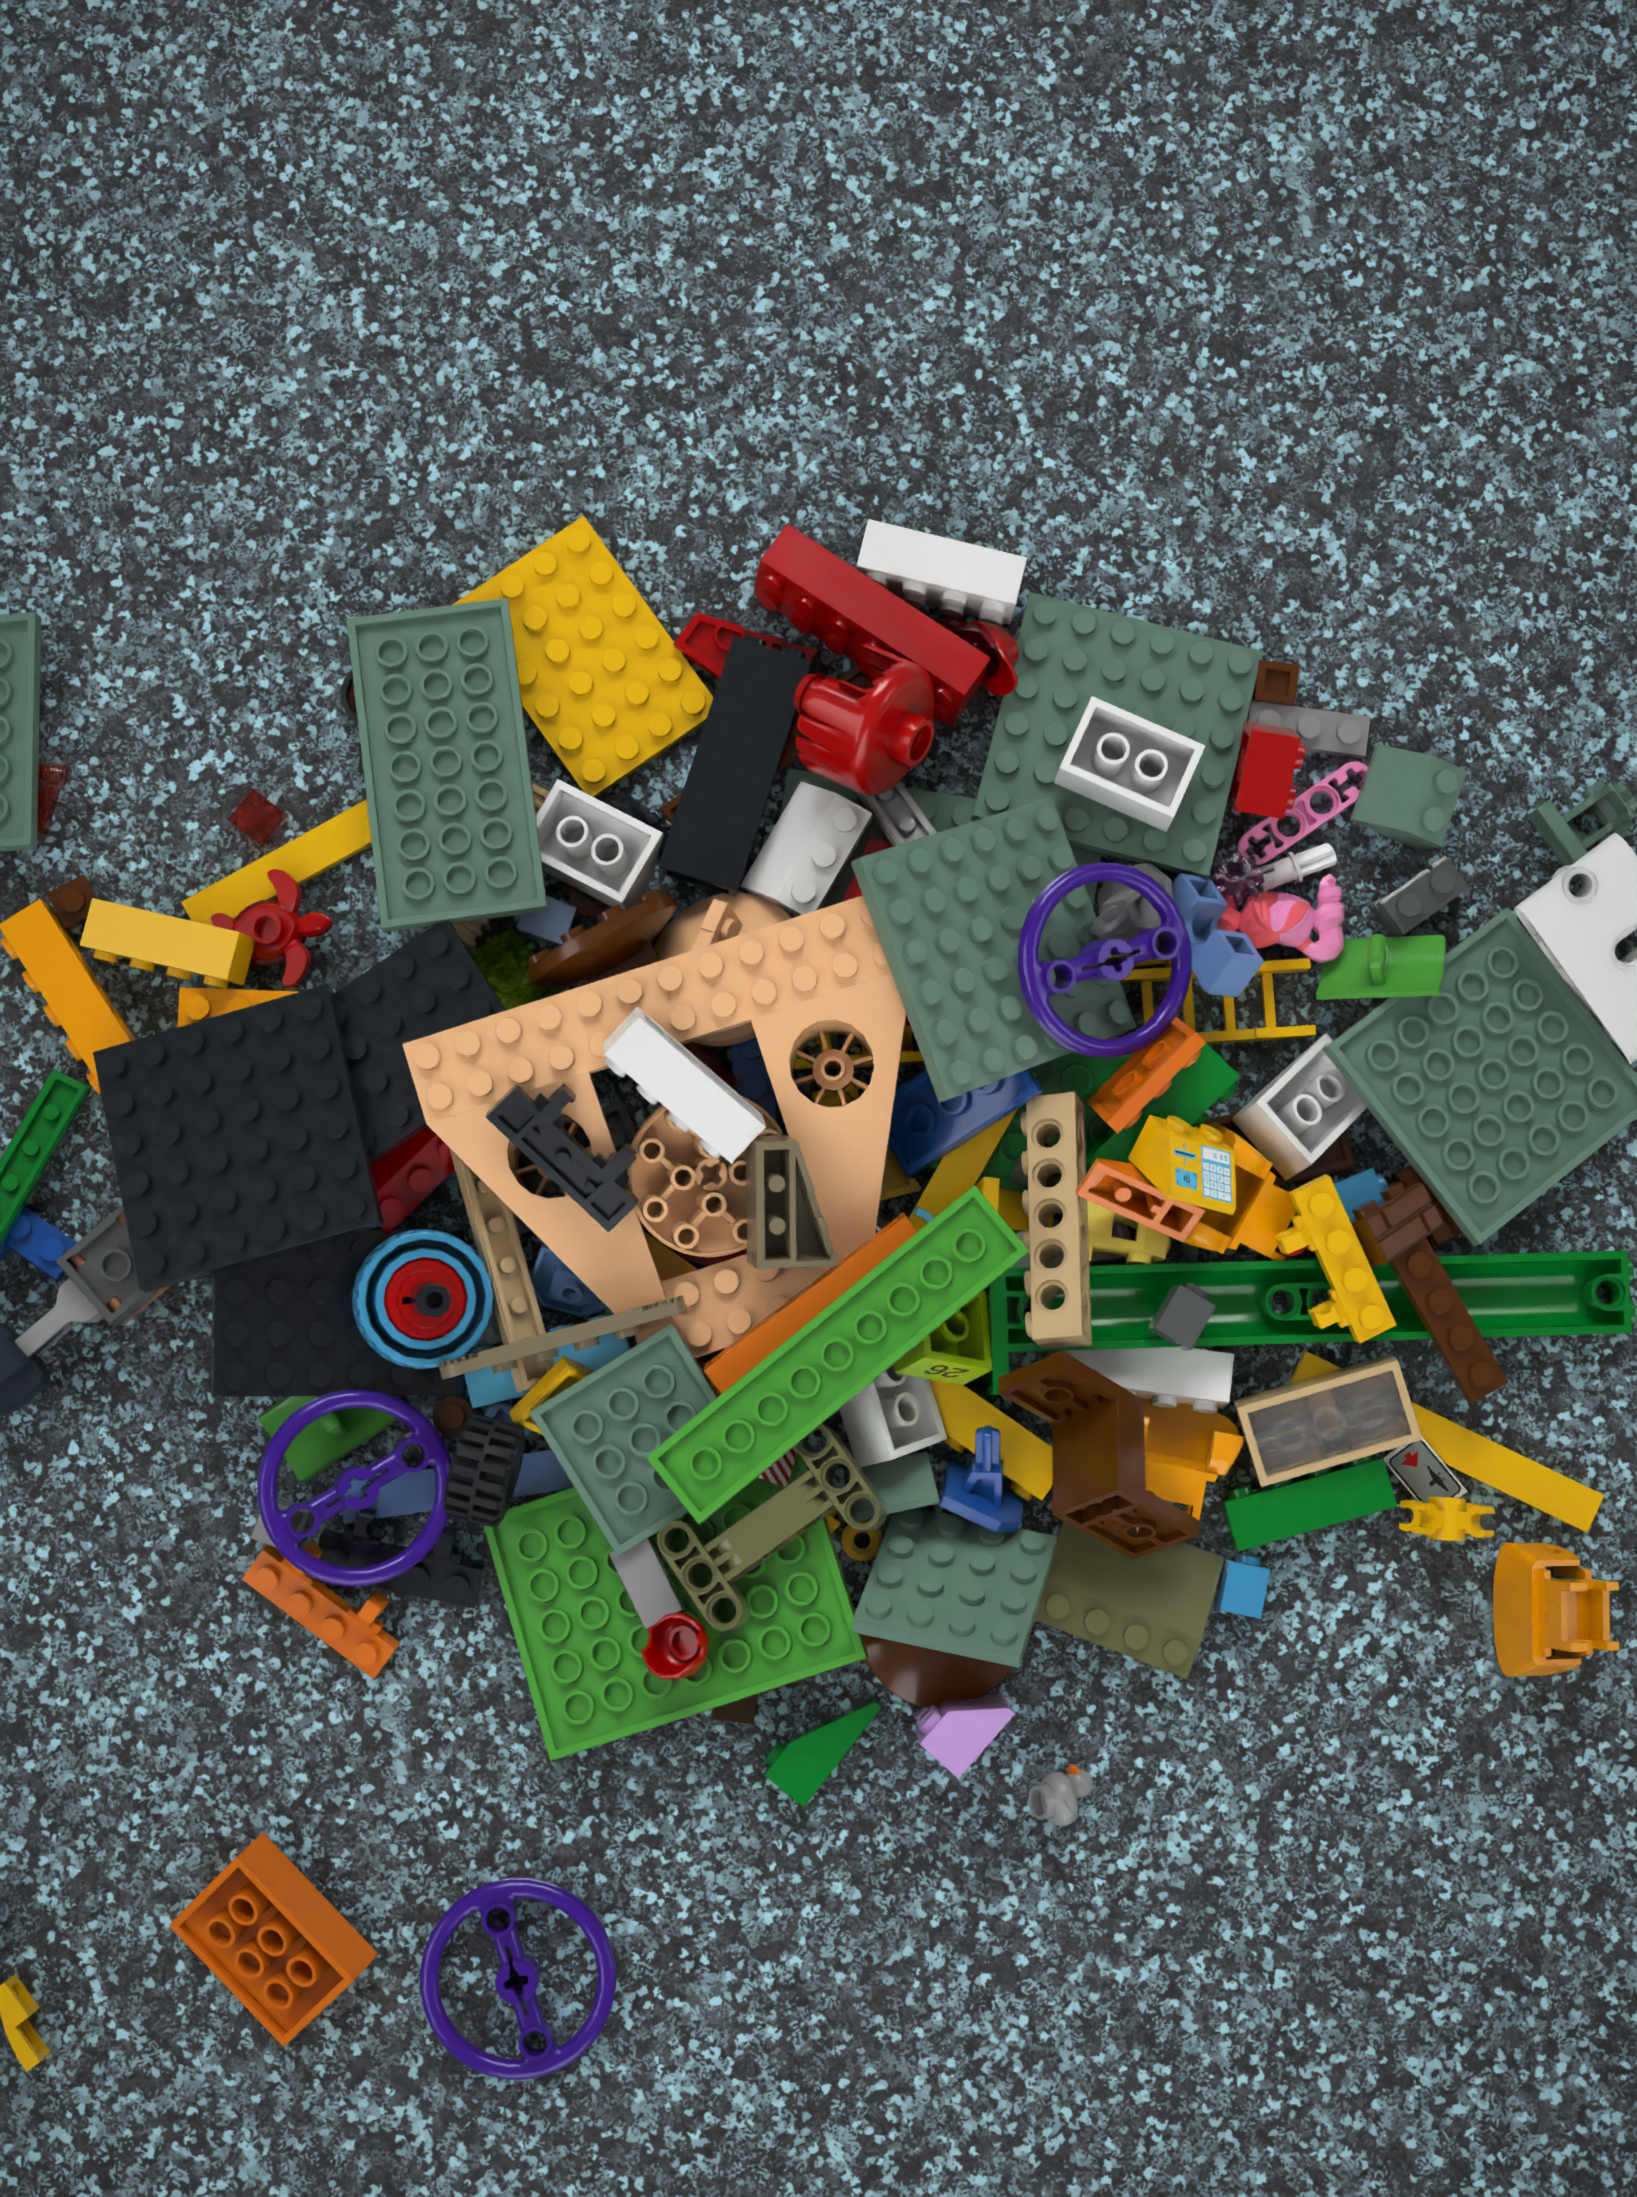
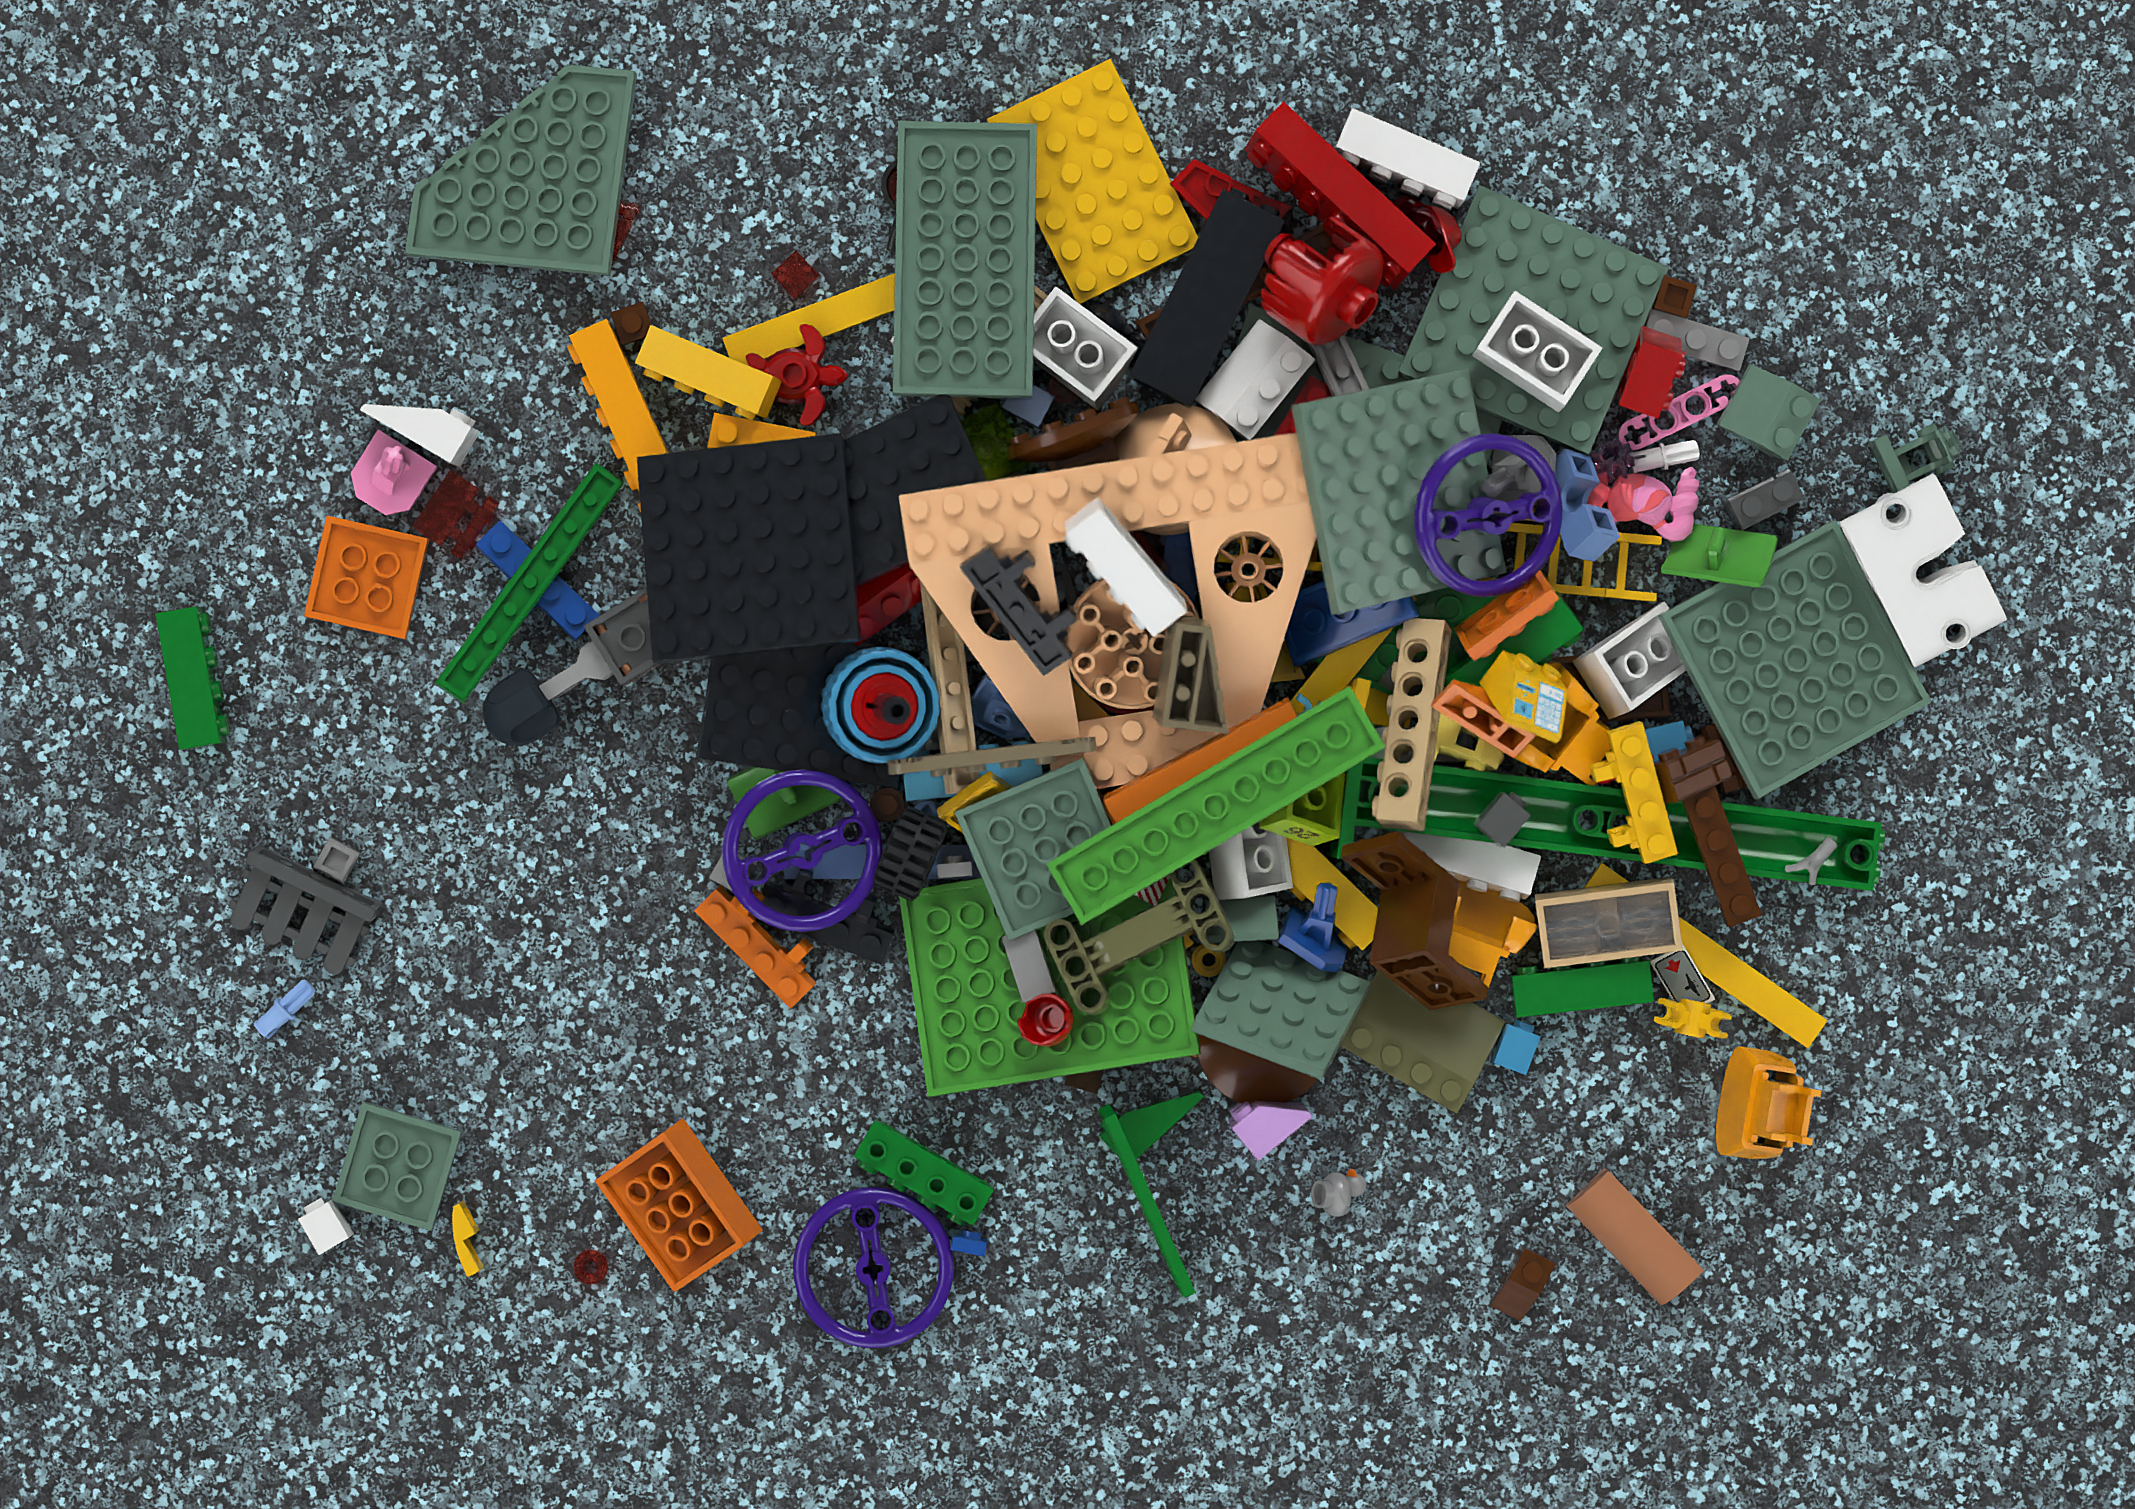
camera: 10 degrees right, 5 degrees up
none -> clear red plate [574,1249,608,1284]
none -> green brick [853,1118,994,1227]
none -> light grey plate [937,855,973,879]
none -> blue plate [950,1229,988,1257]
none -> green tile [1098,1104,1196,1298]
none -> reddish brown slope [1490,1244,1555,1321]
none -> nougat brick [1565,1168,1704,1305]
none -> light grey bar [1785,837,1837,885]

